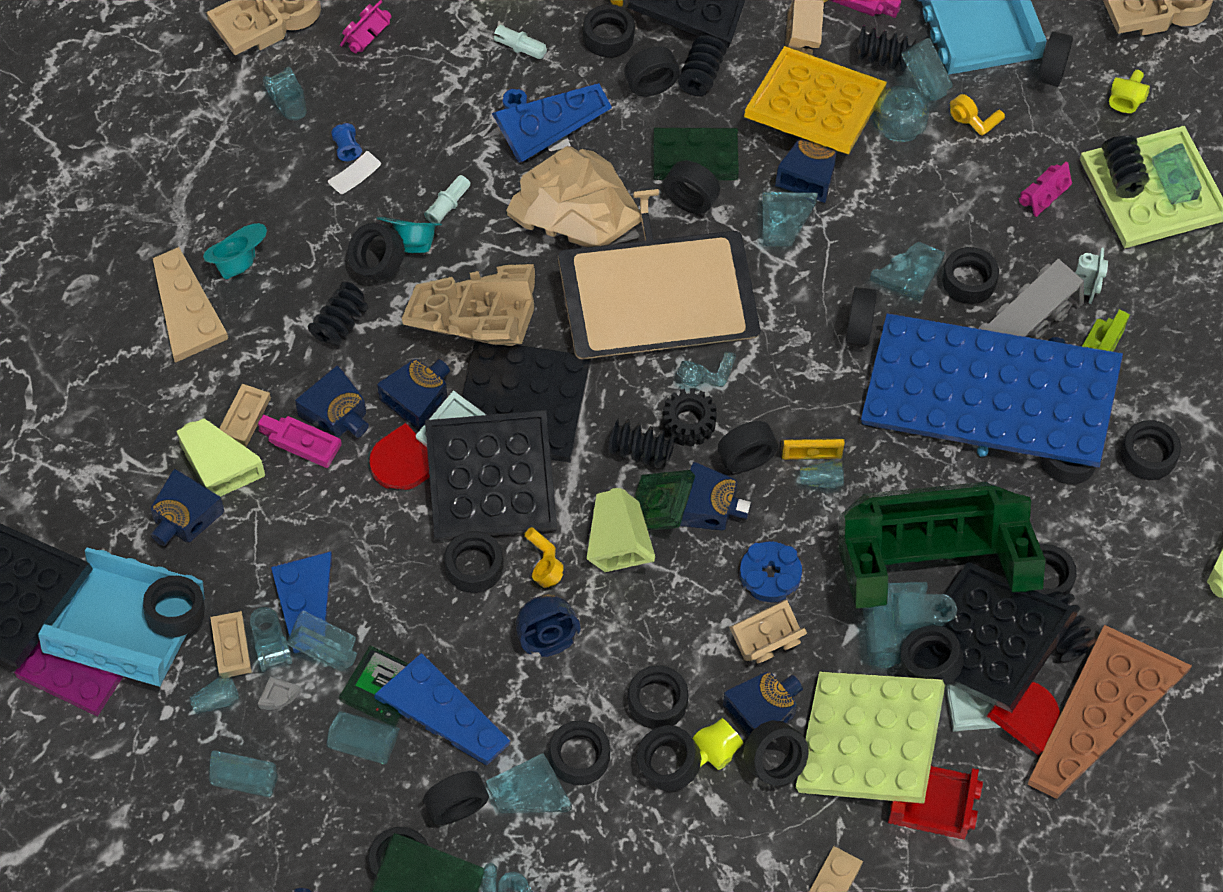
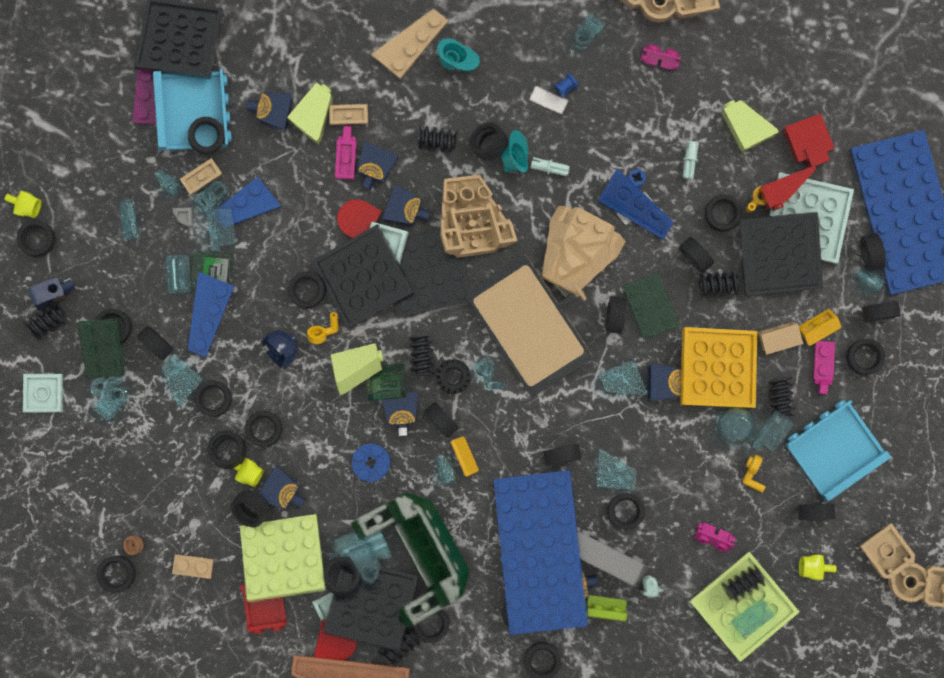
camera: 70 degrees right, 25 degrees up
tan bracket [729,600,807,664] -> none

